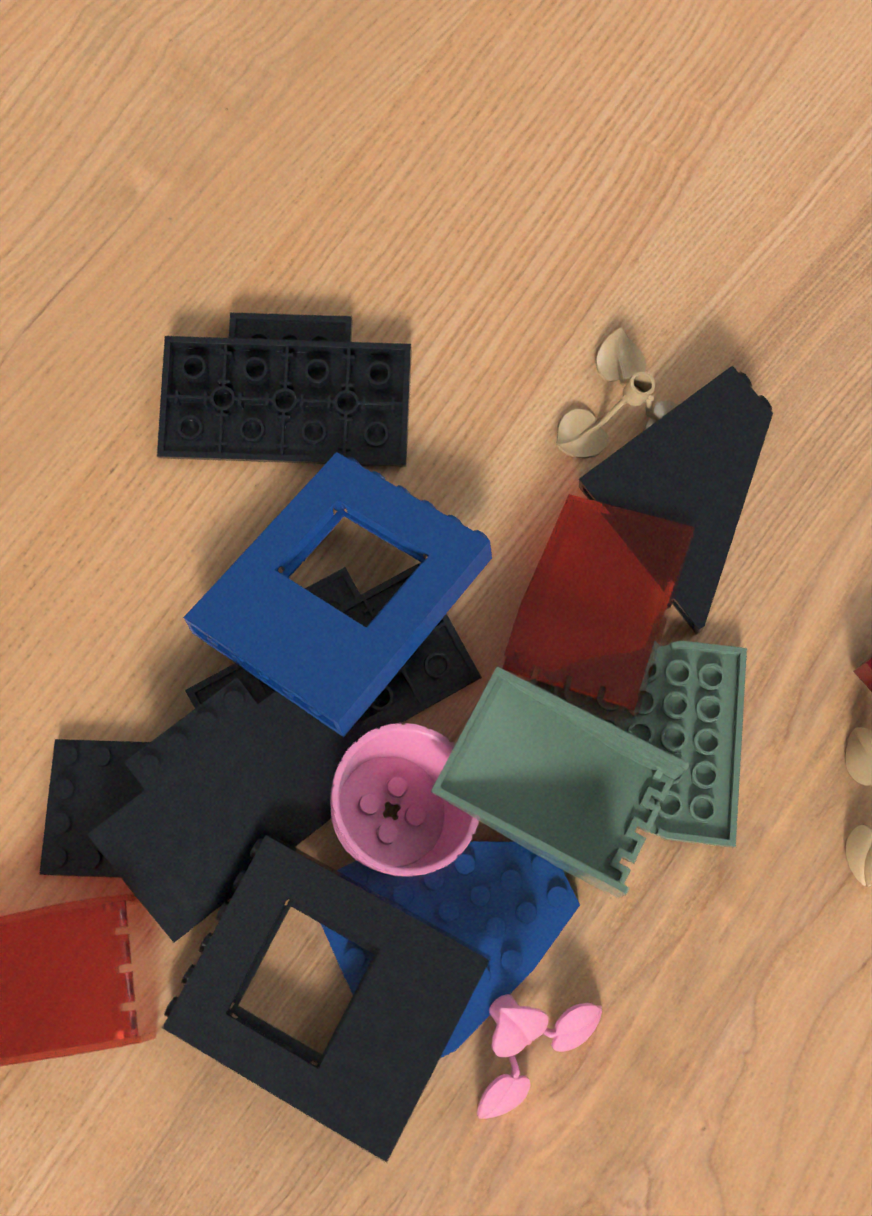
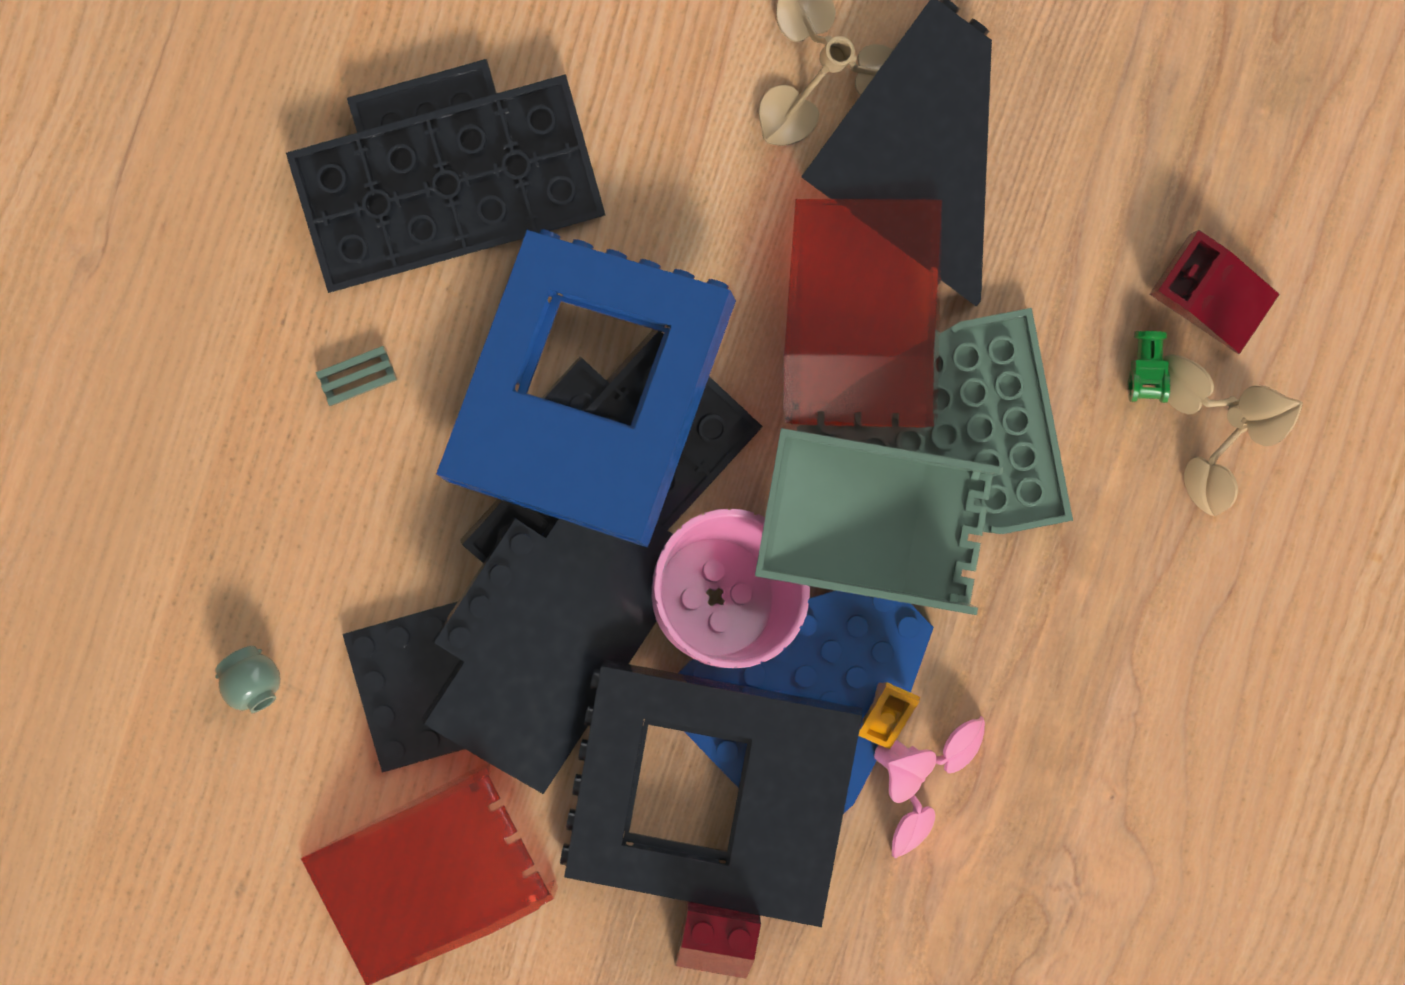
camera: 20 degrees left, 15 degrees up
none -> sand green tile [316,346,398,406]
none -> dark red slope [676,901,761,979]
none -> light orange slope [858,682,921,749]
none -> green connector [1128,331,1170,403]

